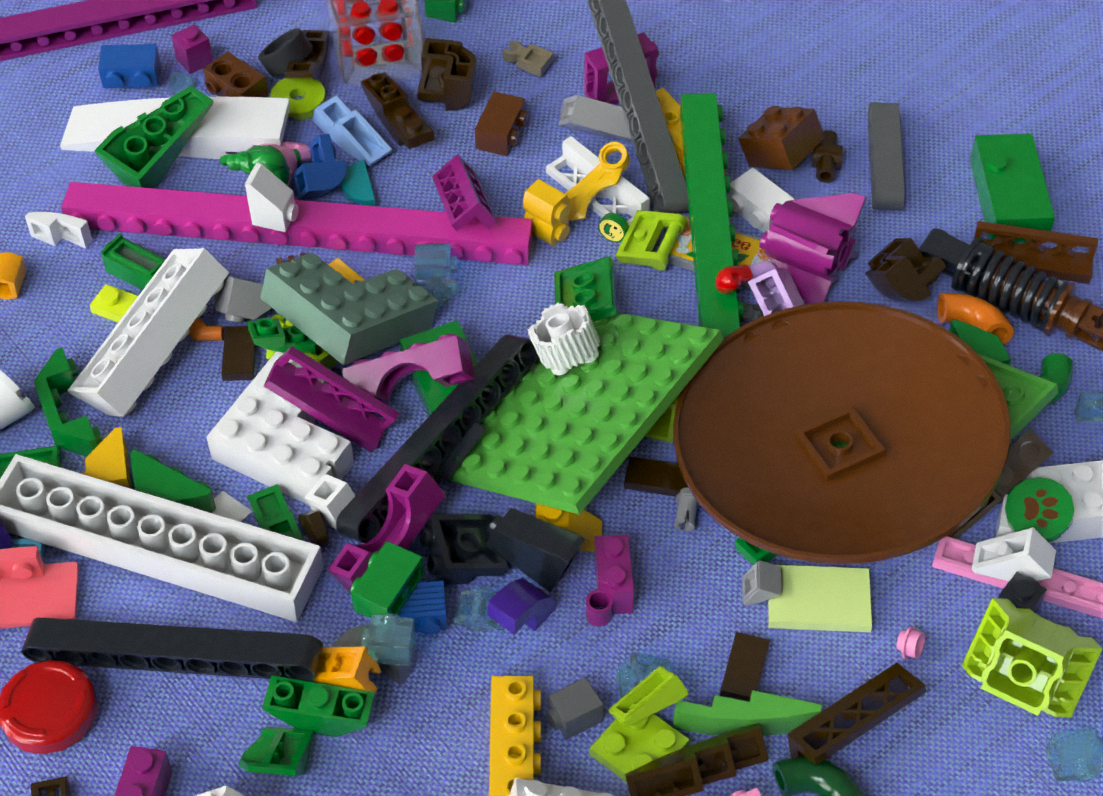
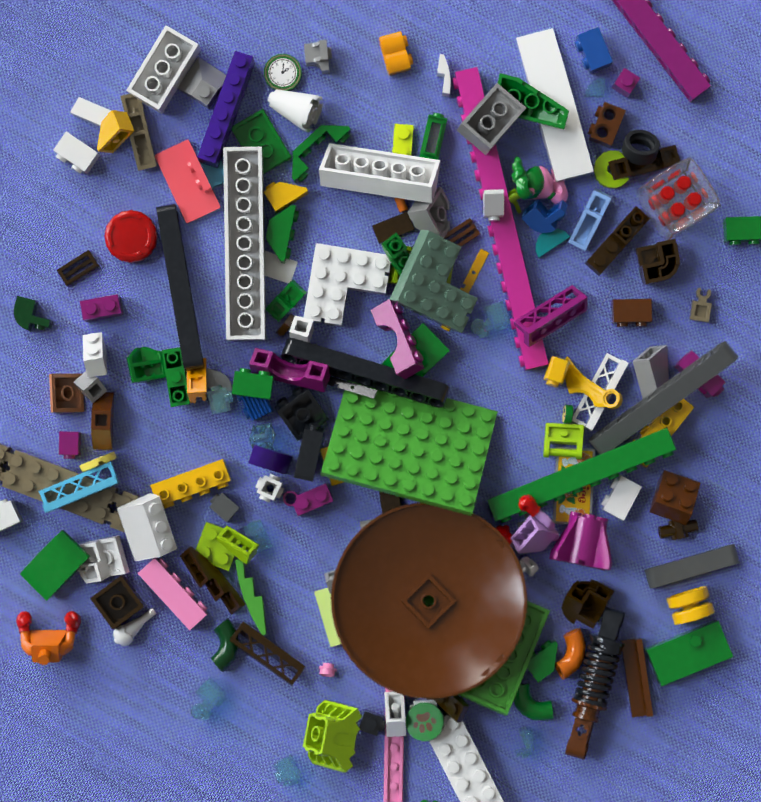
camera: 70 degrees right, 35 degrees up
magenta fence [264,346,399,452] -> none
white brick [528,302,600,375] -> none
green tile [554,256,618,322] -> none
dark brown tile [720,632,770,702] -> none
none -> white brick [255,473,284,502]
none -> light grey slope [457,83,526,155]
none -> yellow wheel [666,586,715,625]

